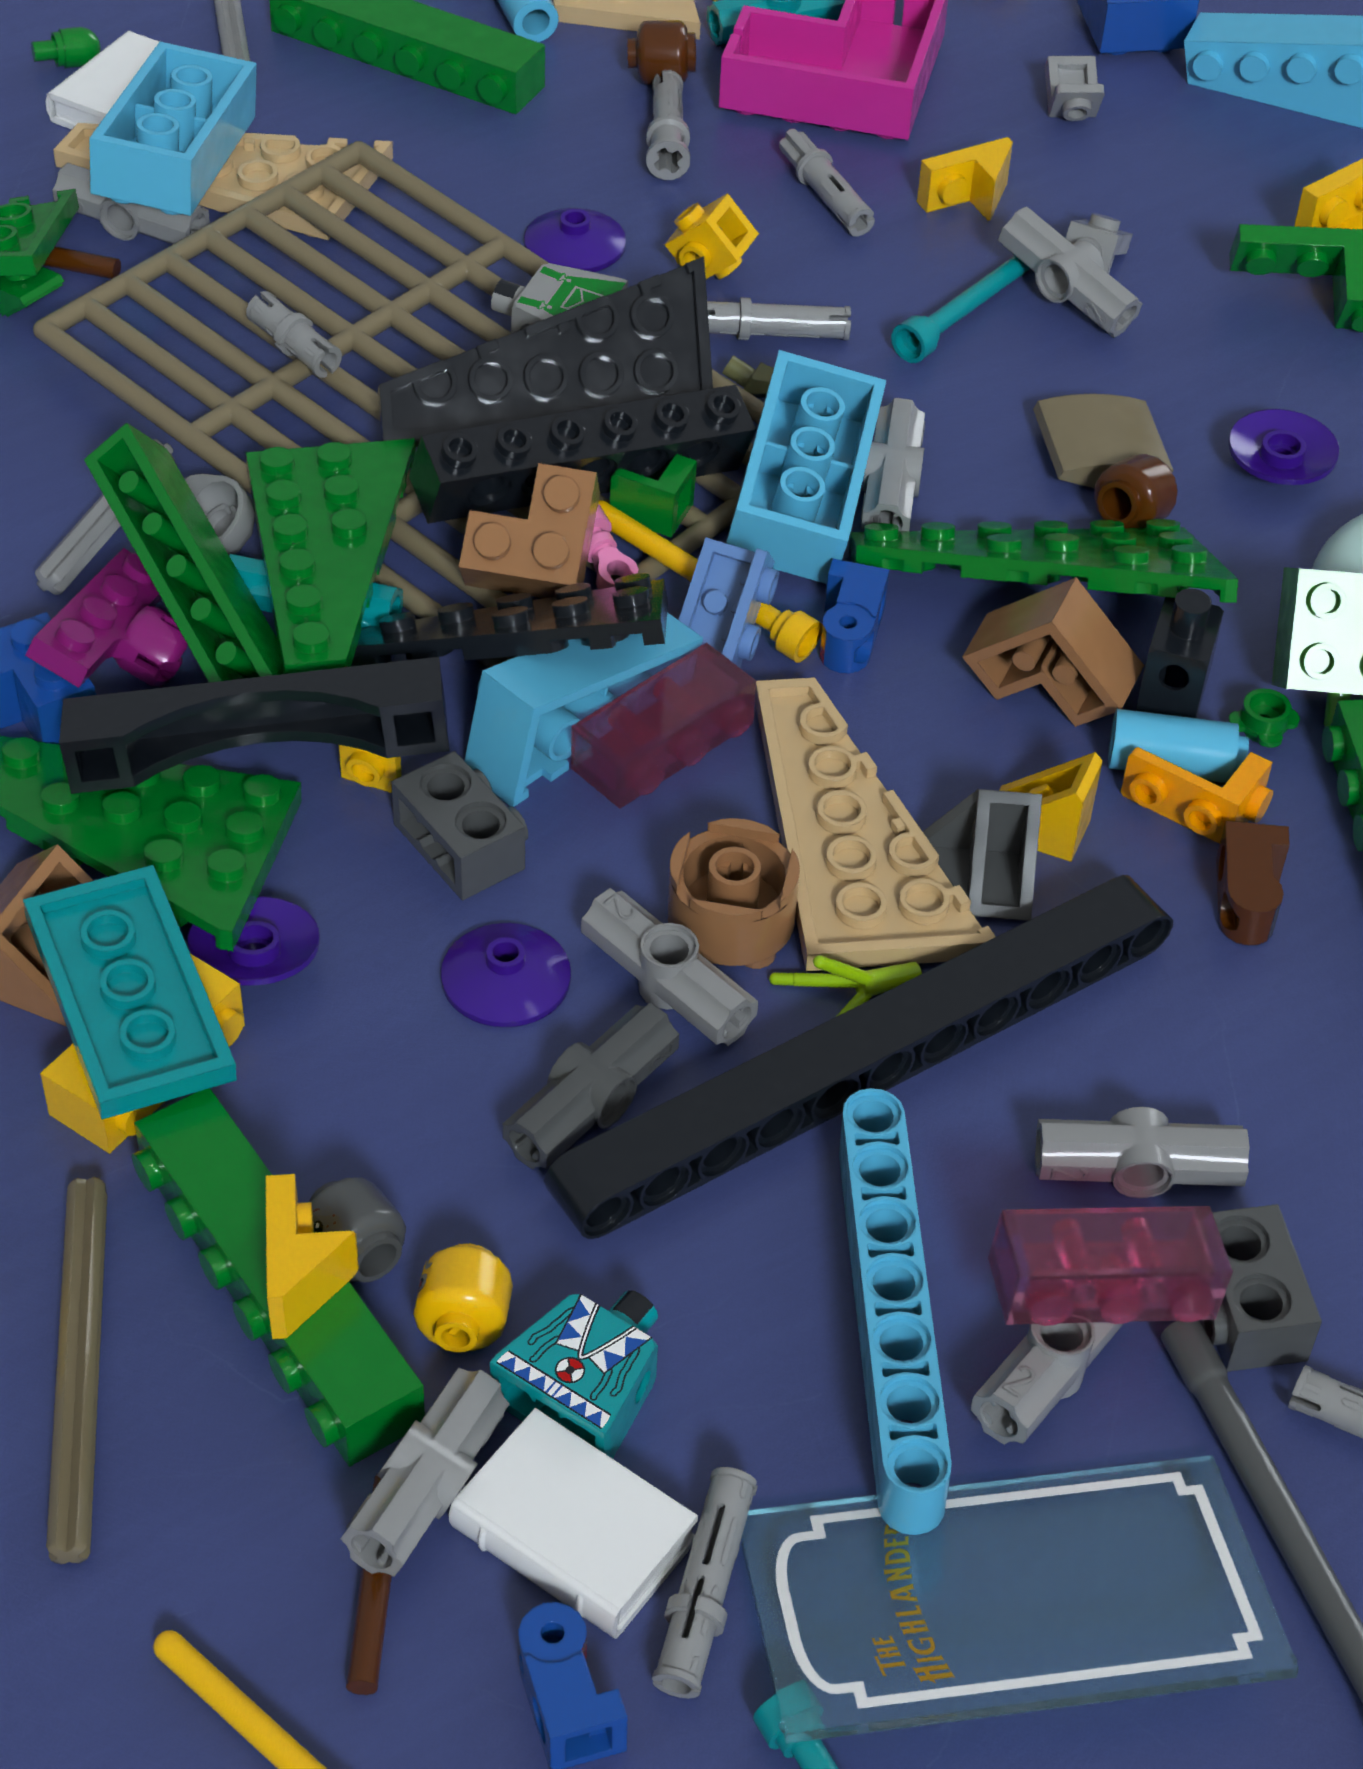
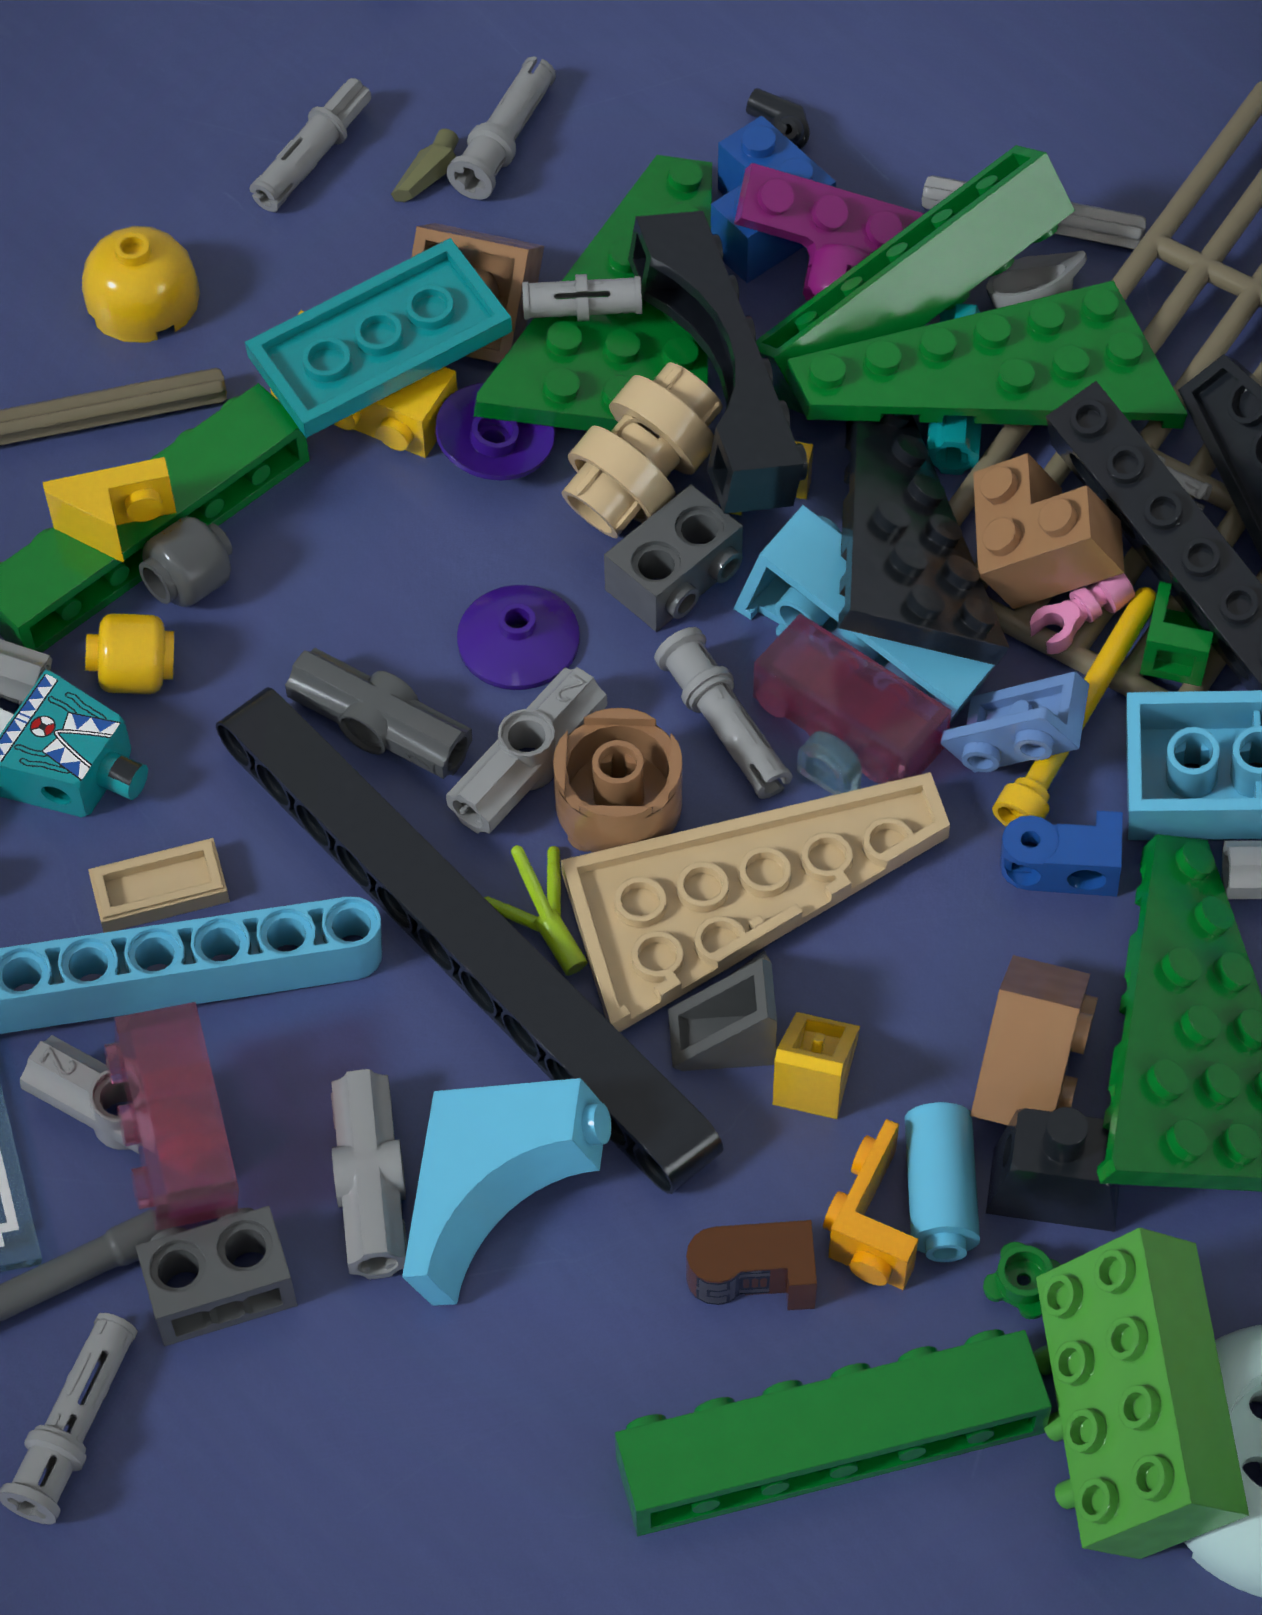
camera: 85 degrees right, 10 degrees up
none -> tan tile [88,838,230,933]
none -> medium azure arch [402,1078,611,1306]
none -> light grey pin [522,274,642,322]
none -> tan piece [561,362,723,538]
none -> light grey pin [654,627,793,799]
none -> clear light blue tile [797,731,862,795]

